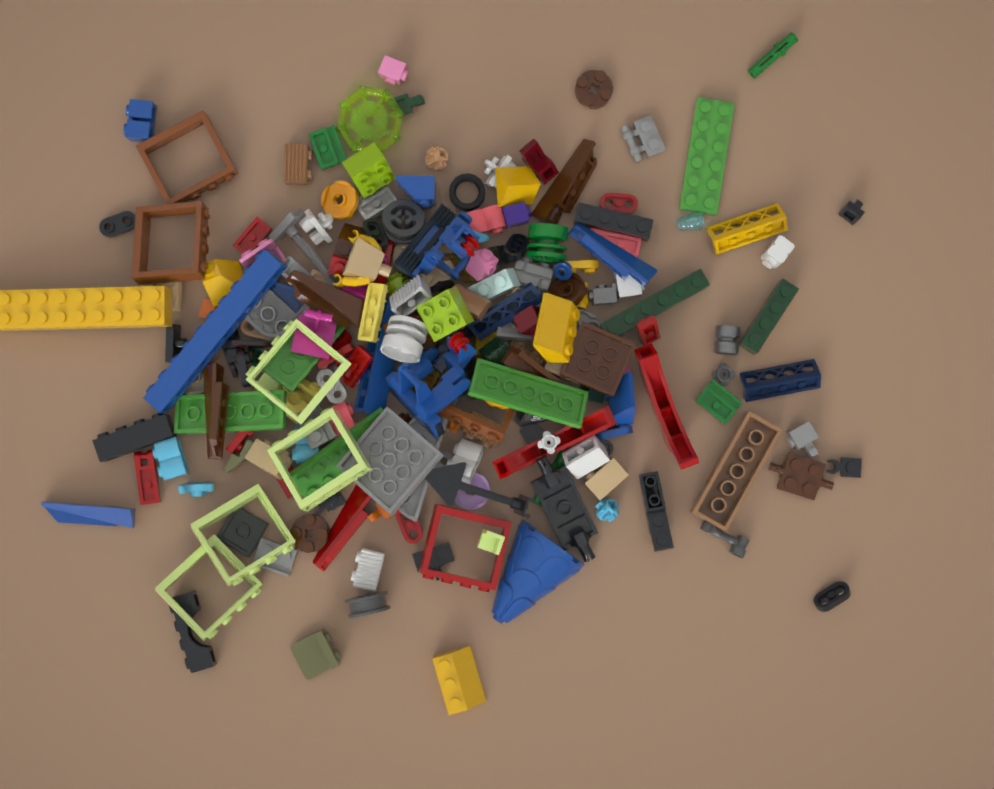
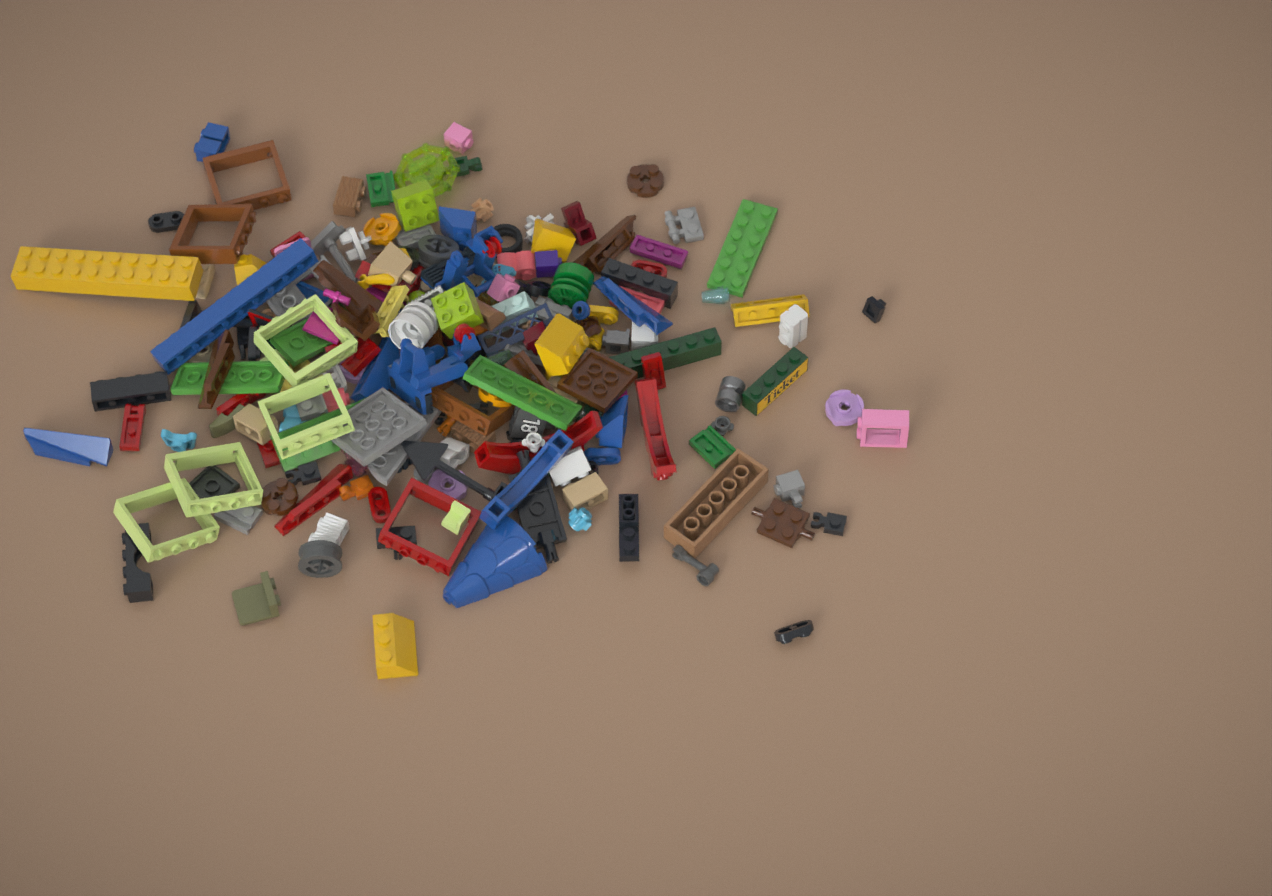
camera: 10 degrees right, 30 degrees down
medium azure brick [152,437,190,480] -> none
dark blue fence [740,359,821,402] -> none
green pin [747,32,798,79] -> none
none -> reddish brown bracket [332,302,380,341]
none -> blue arch [479,429,574,530]
none -> magenta plate [630,235,688,269]
none -> lavender plate [825,390,864,426]
none -> bright pink window [856,409,909,448]

